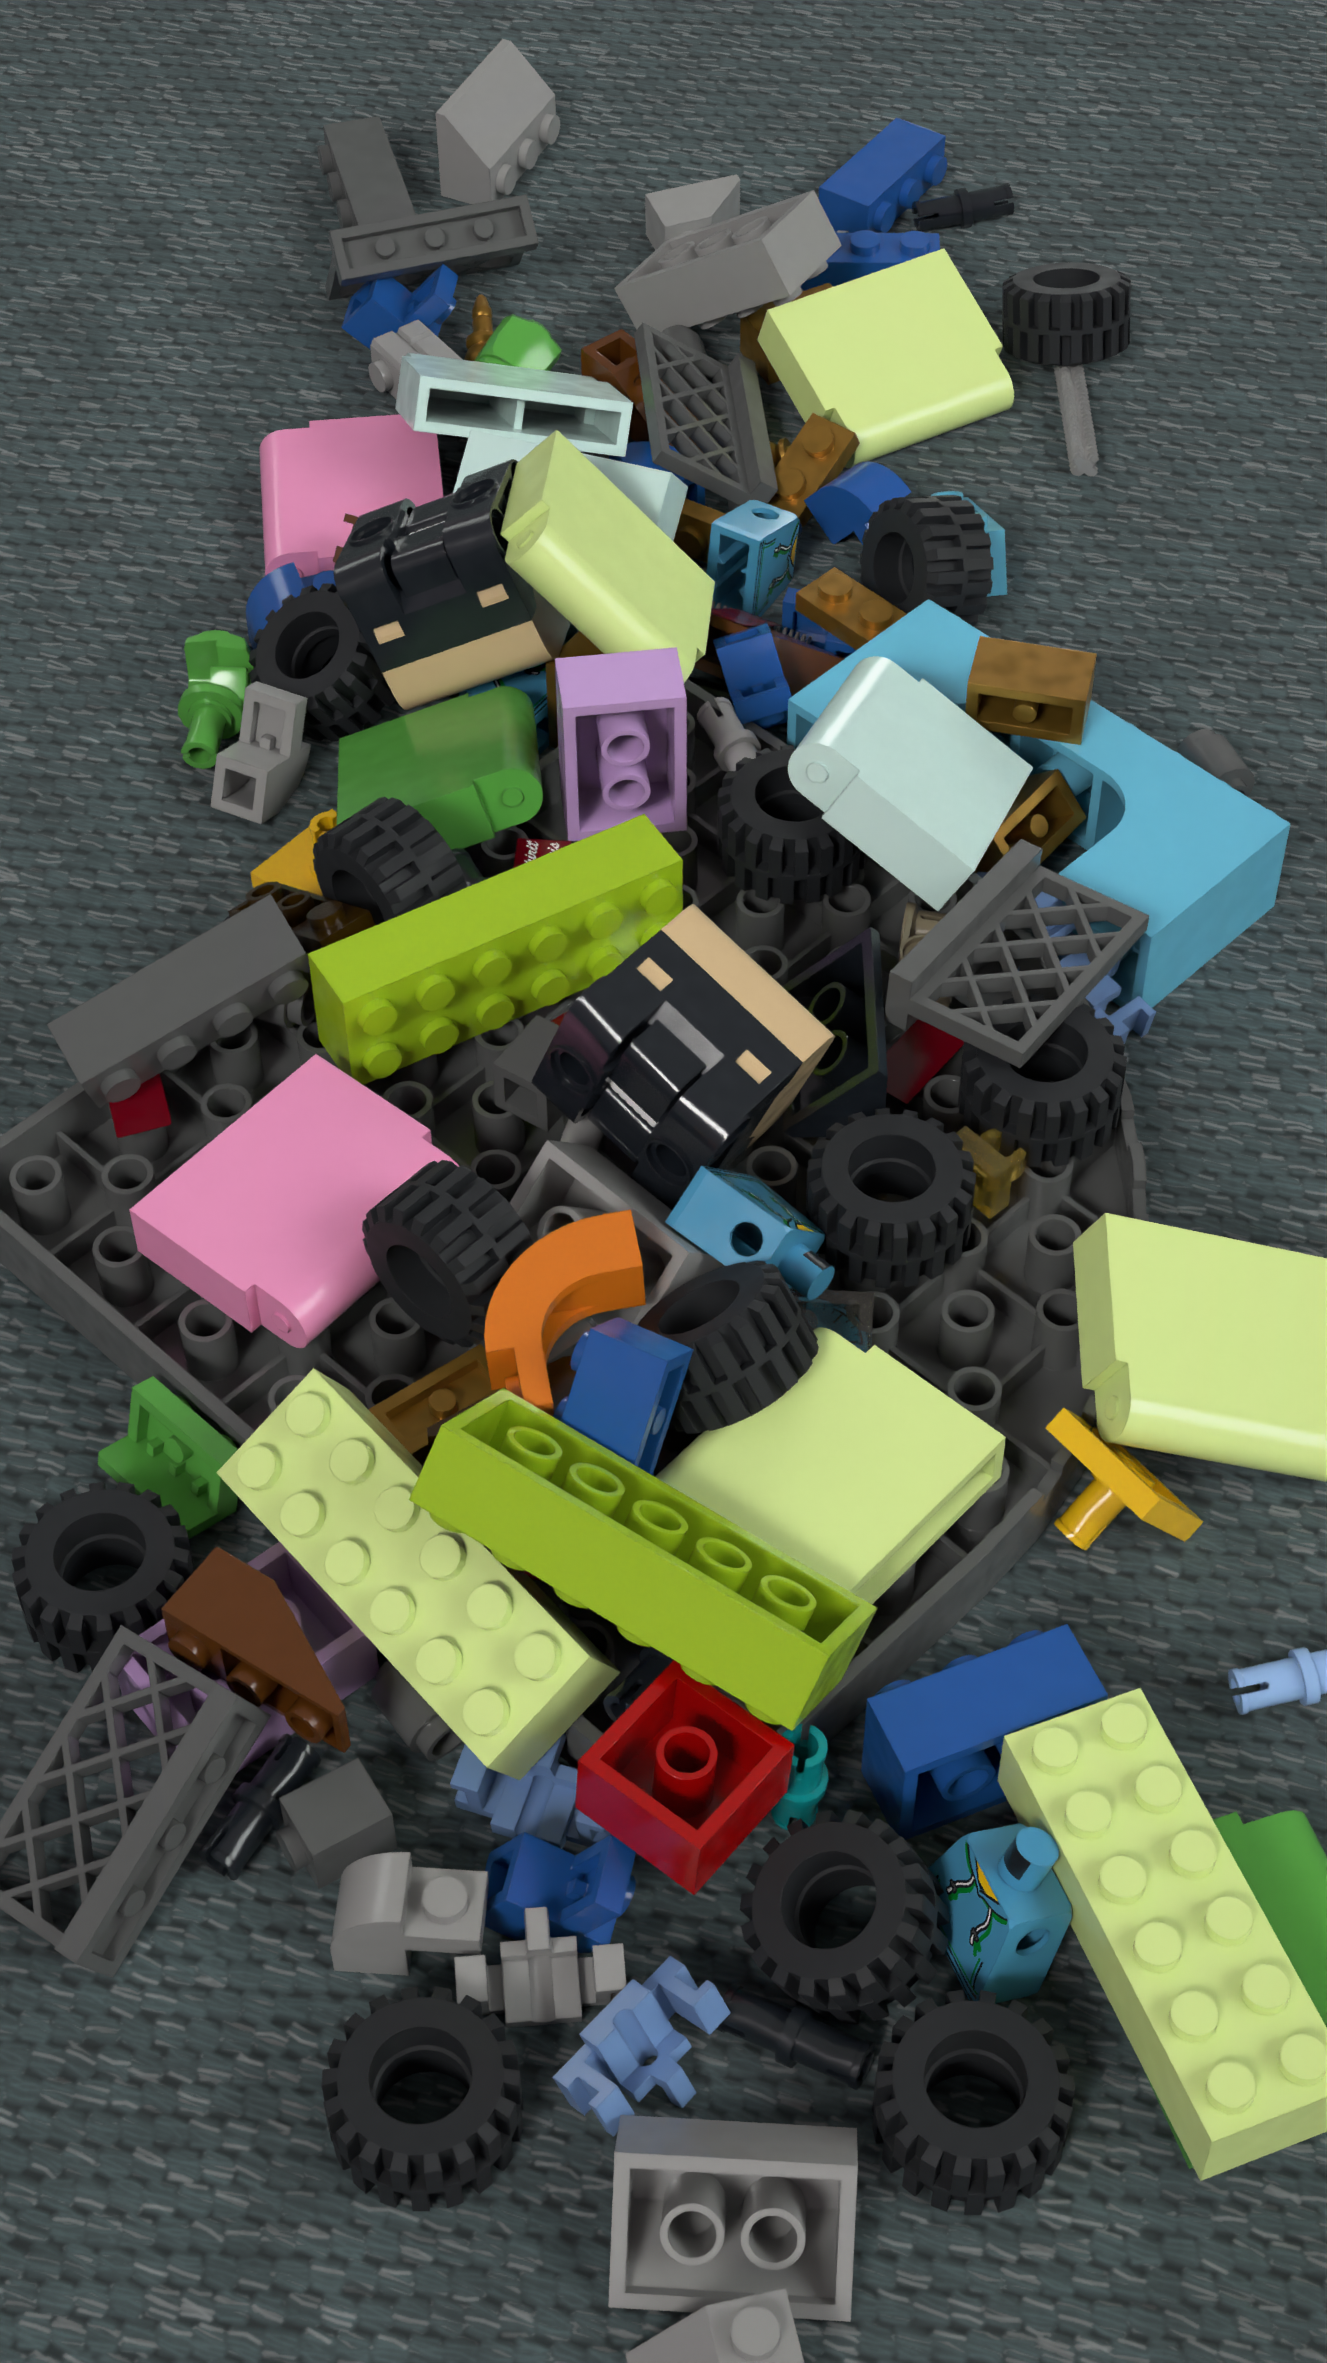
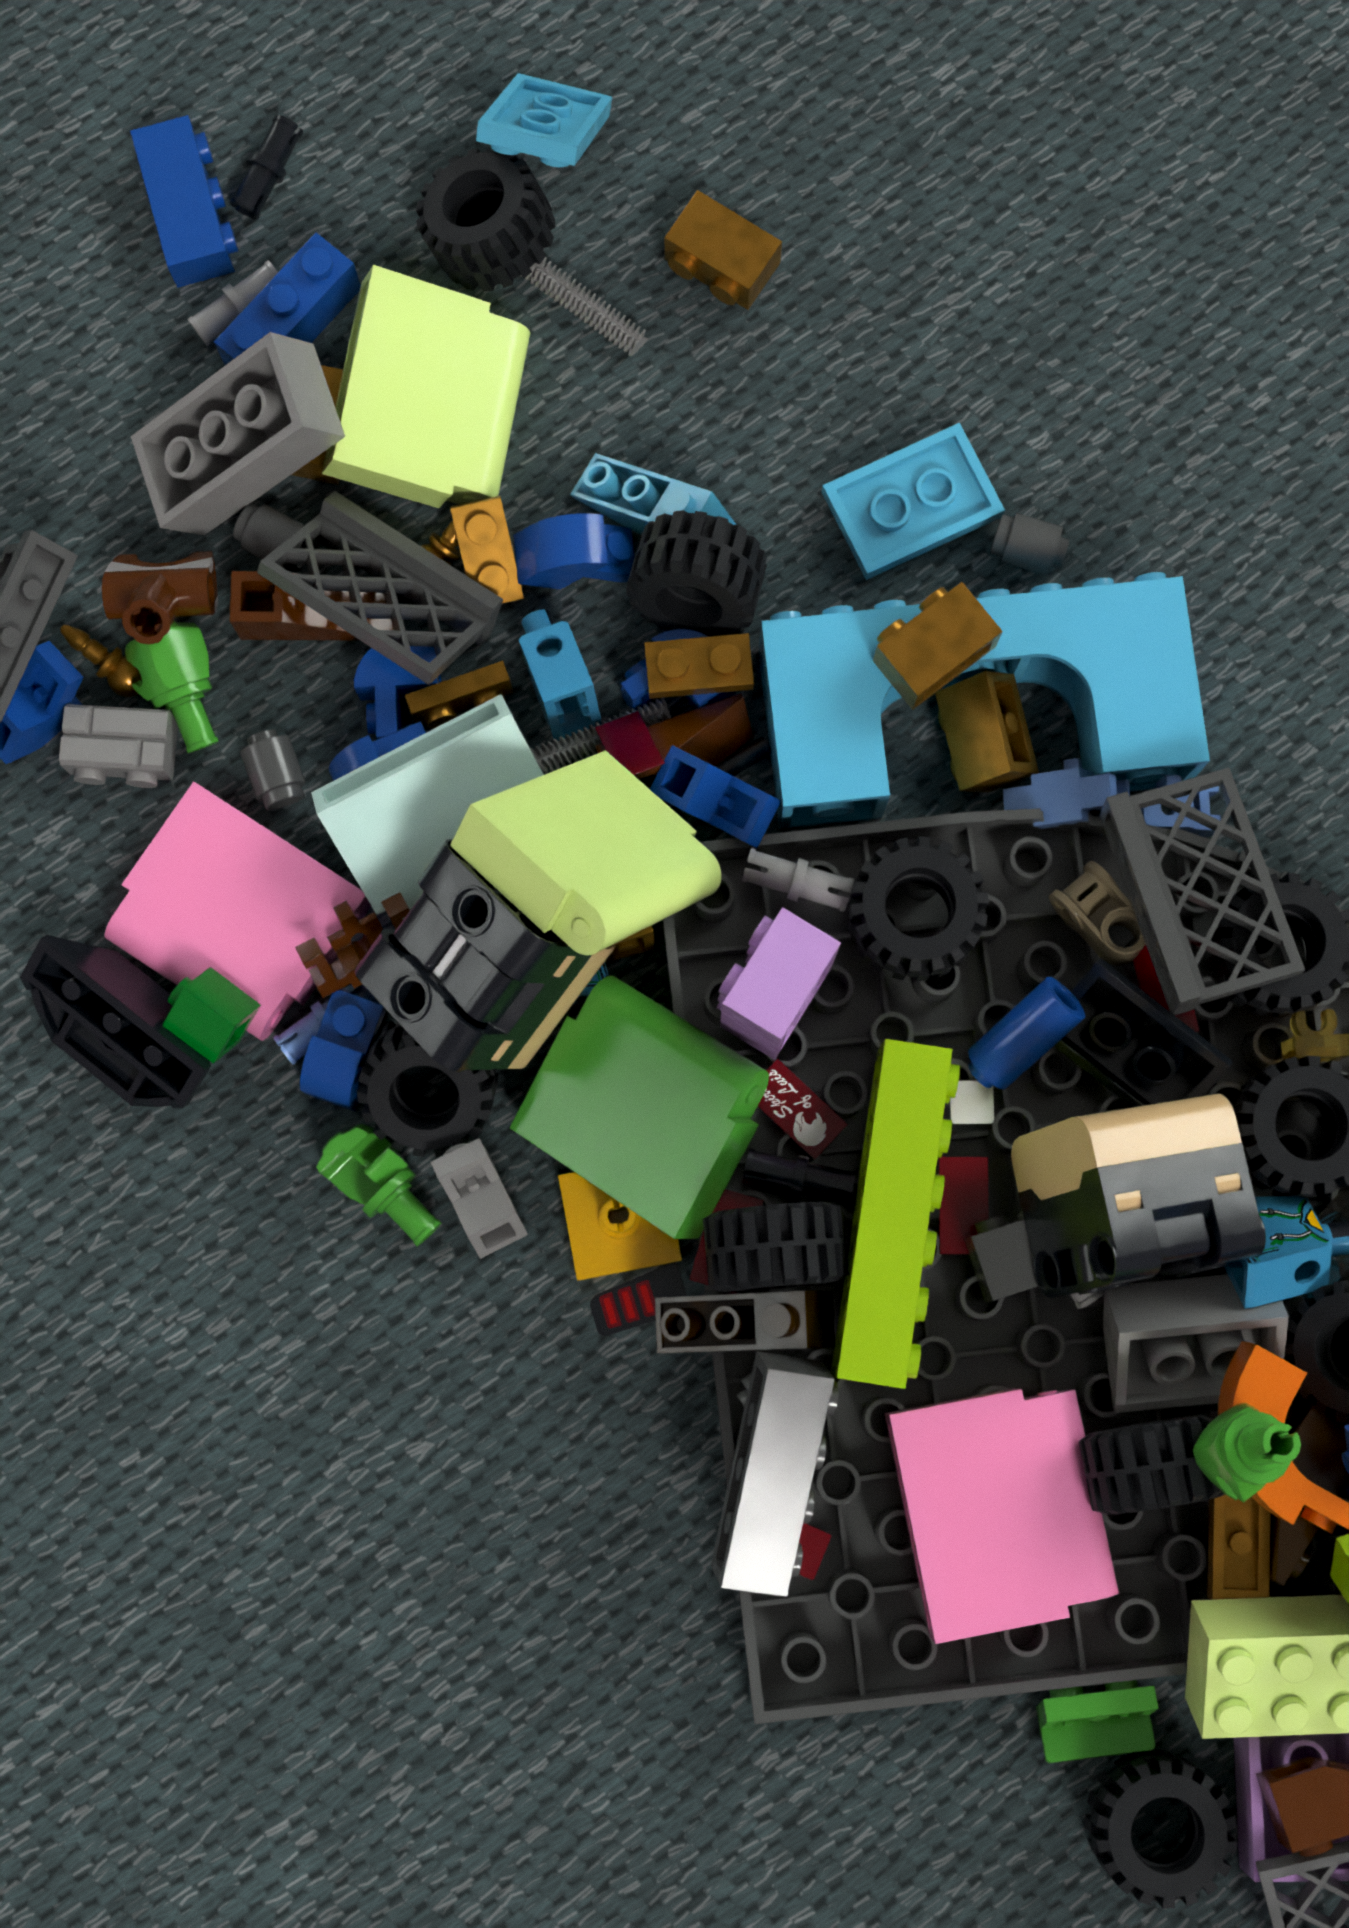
camera: 50 degrees left, 30 degrees up
light aqua piece [395,353,633,457] -> none
light grey slope [645,174,740,250] -> none
light aqua piece [788,656,1033,911] -> none
none -> black wedge [20,935,211,1108]
none -> reddish brown connector [102,551,218,645]
none -> green brick [162,967,261,1064]
none -> medium azure plate [476,73,612,167]
none -> pearl gold brick [664,190,782,310]
none -> medium azure plate [822,423,1005,580]
none -> blue brick [968,977,1085,1090]
none -> bright green piece [1193,1403,1301,1502]

